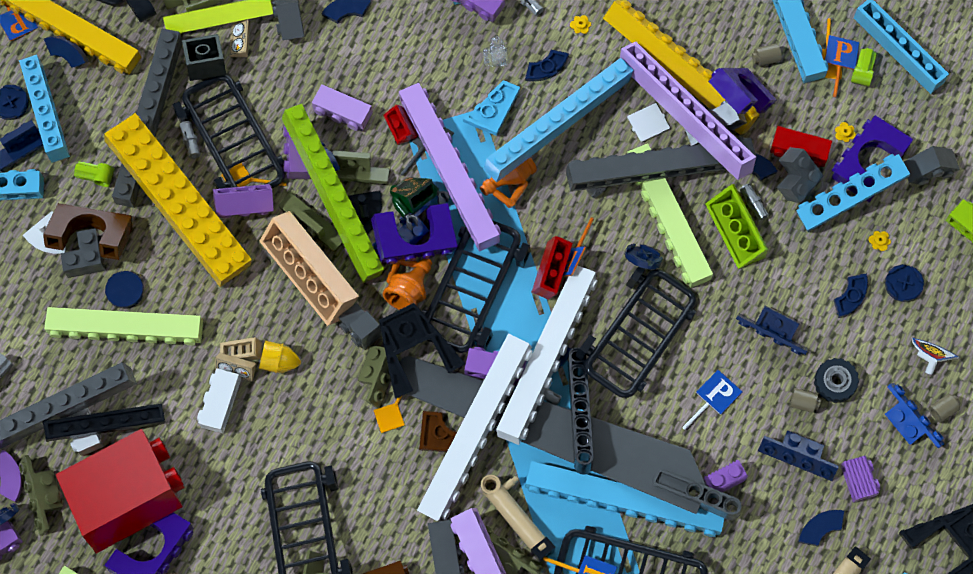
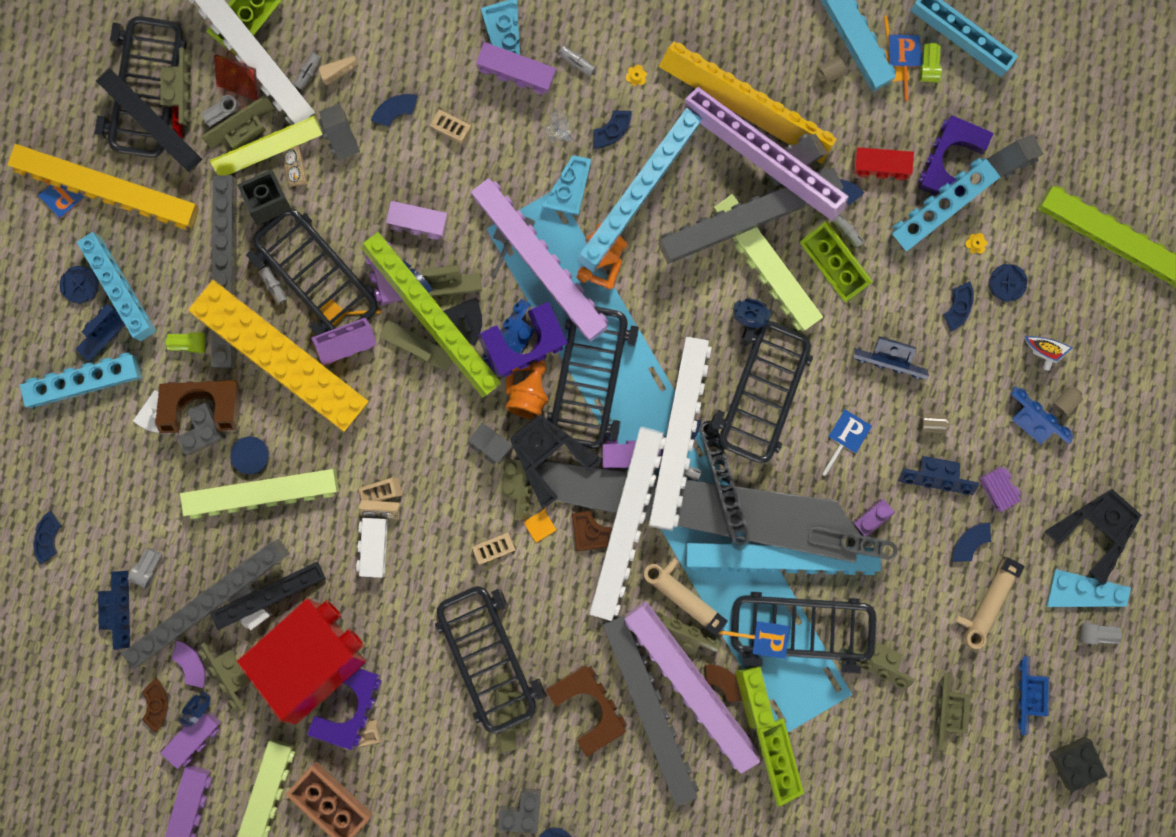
camera: 15 degrees left, 15 degrees up
dark blue tile [44,36,89,68] -> none
yellow helmet [259,340,301,374] -> none
light nougat brick [260,211,359,326] -> none
red slope [383,104,418,145] -> none
dark green torso [390,177,449,230] -> none
red brick [531,236,573,300] -> none
piece [562,217,594,277] -> none
white piece [627,103,670,143] -> none
dark purple arch [708,68,777,114] -> none
dark grey brick [777,147,824,203] -> none
black wheel [814,358,859,403] -> none
yellow plant [835,122,856,142] -> none
none -> tan slope [430,110,472,145]
none -> tan slope [472,532,515,565]

